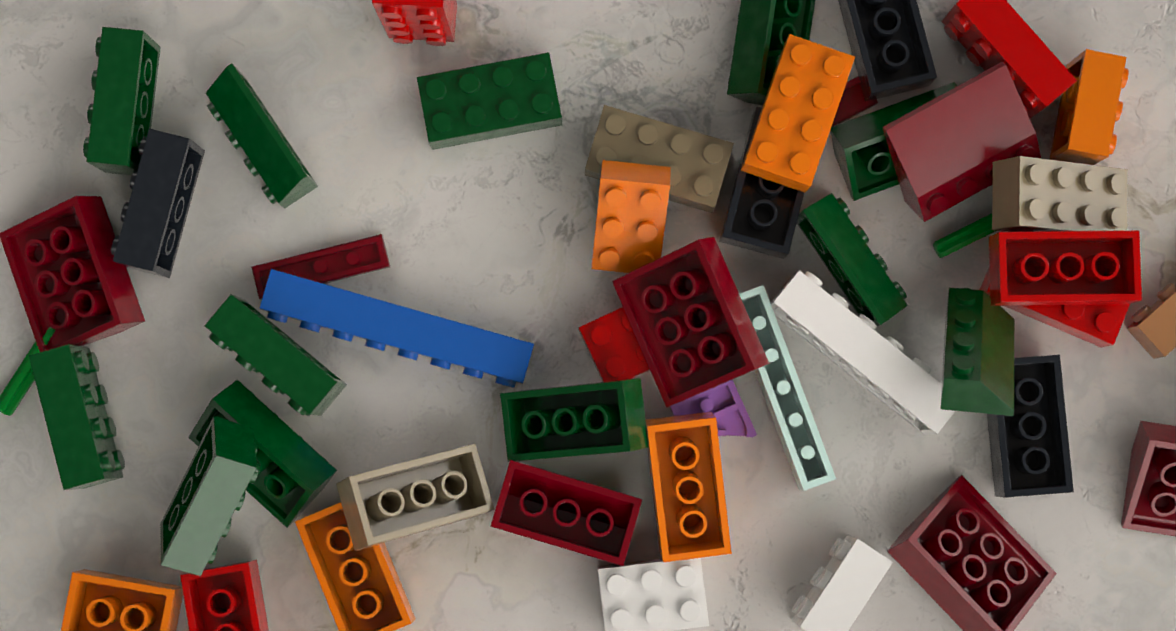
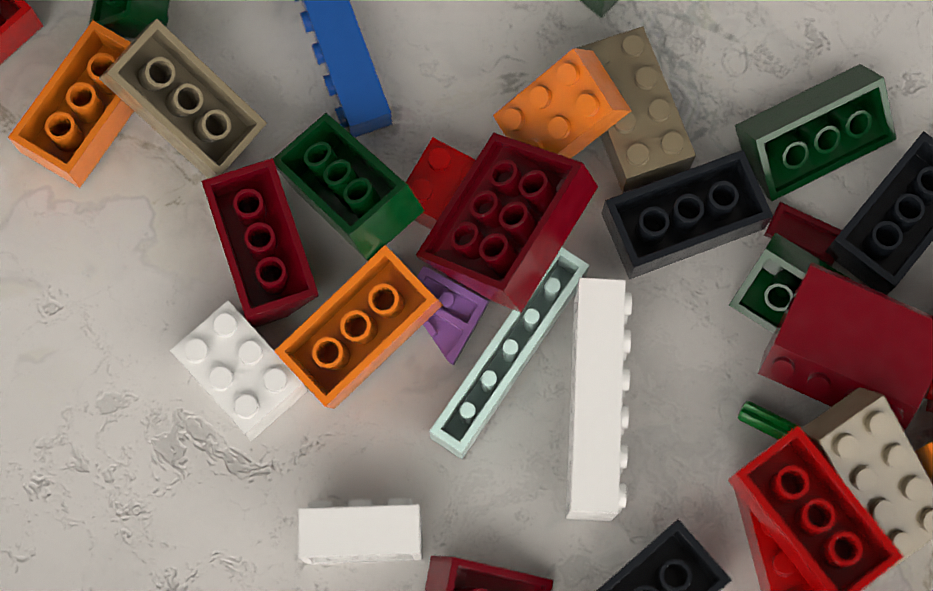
camera: 55 degrees right, 10 degrees down
orange brick [741,34,855,193] -> none
dark green slope [797,193,908,327] -> none
dark green slope [940,287,1015,416] -> none

